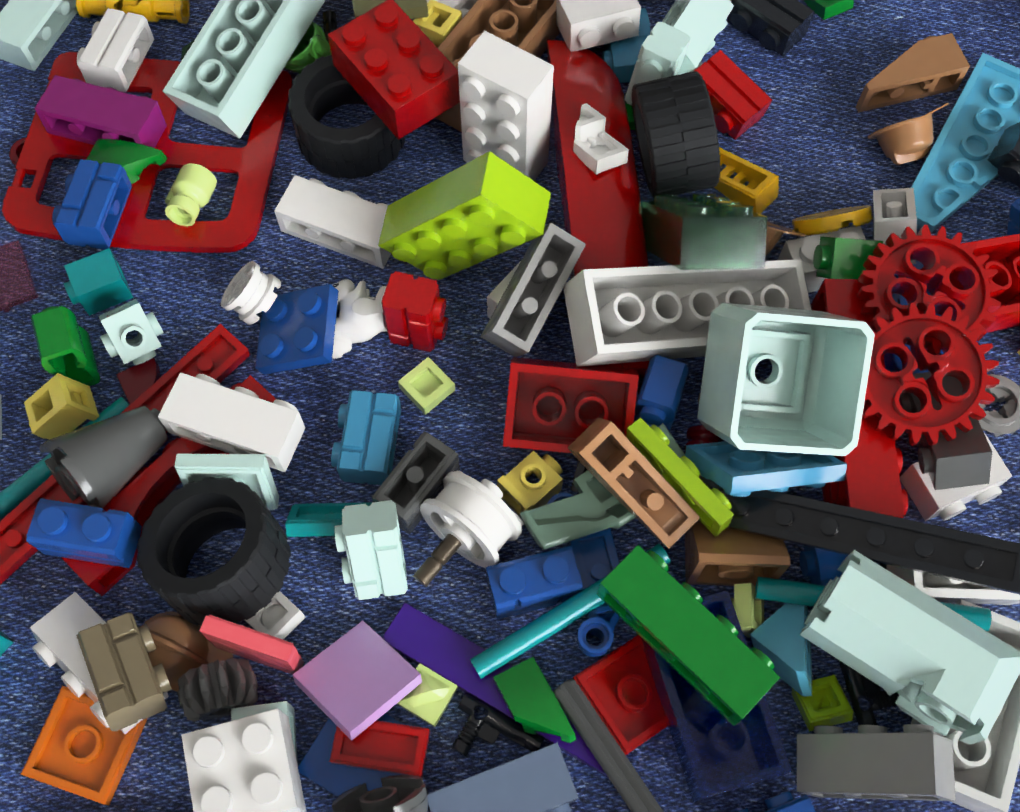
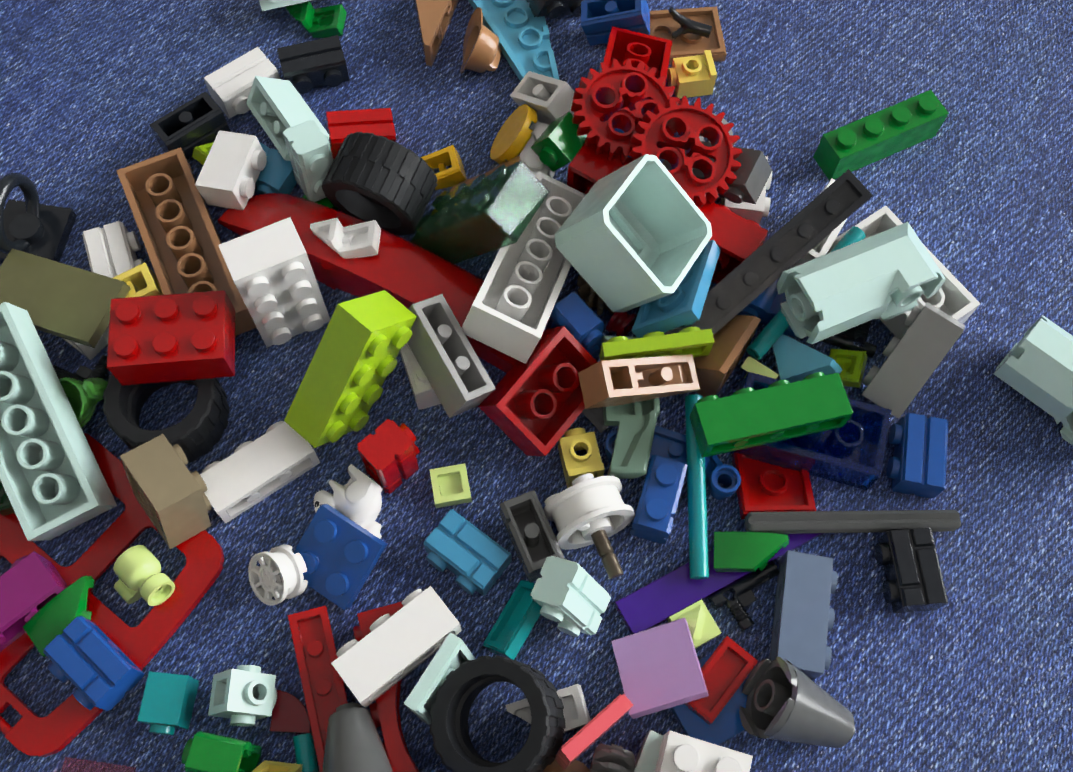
camera: 60 degrees left, 0 degrees up
none -> dark tan brick [120,434,212,549]

